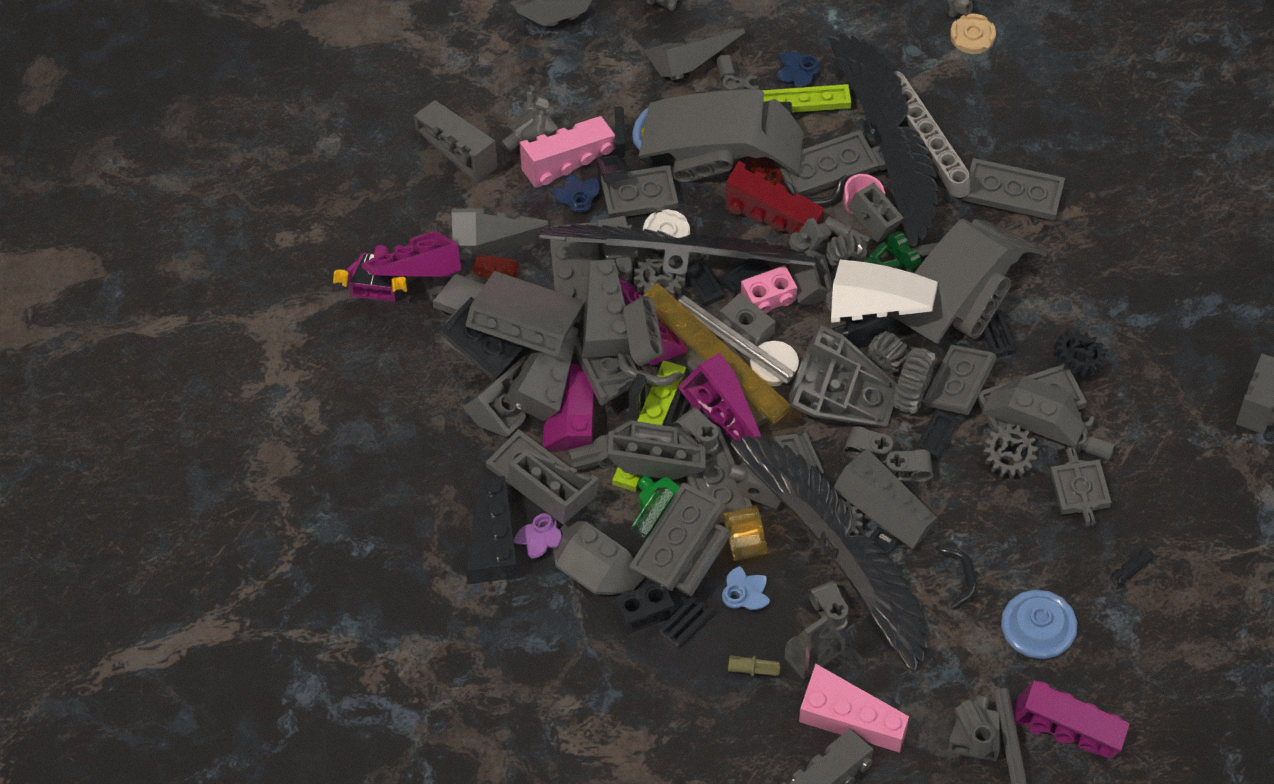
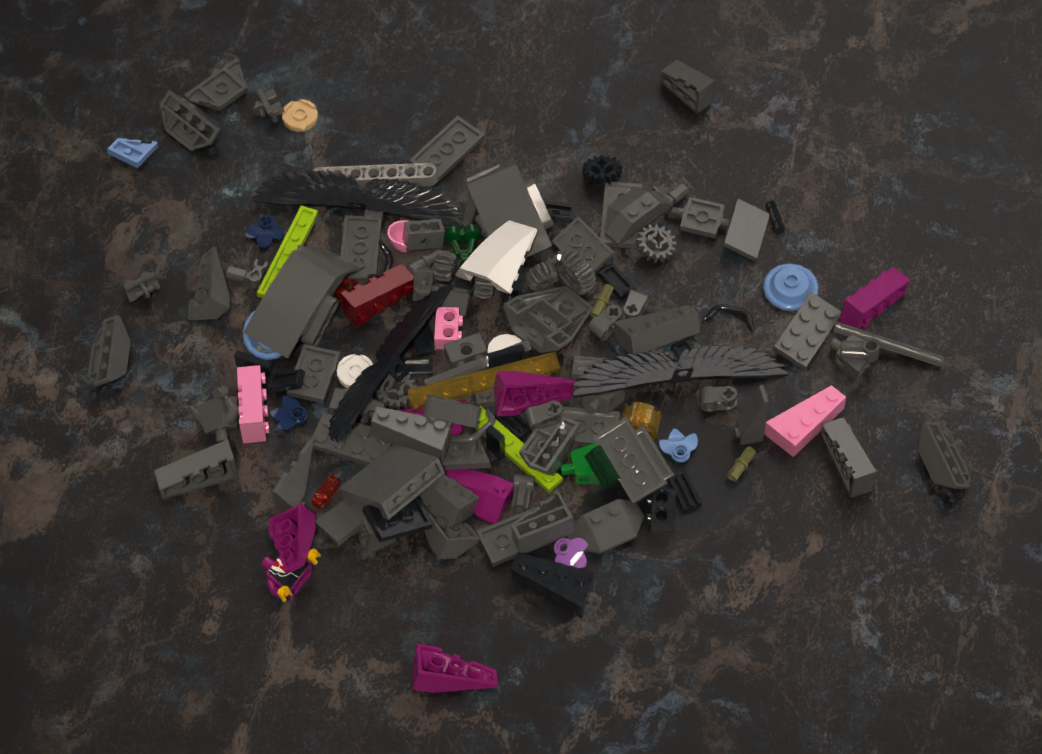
camera: 65 degrees left, 0 degrees up
none -> magenta wedge [411,643,498,693]
none -> black tile [486,344,525,372]
none -> olive axle [590,284,614,318]
none -> dark grey tile [722,198,770,261]
none -> dark grey plate [772,292,842,370]

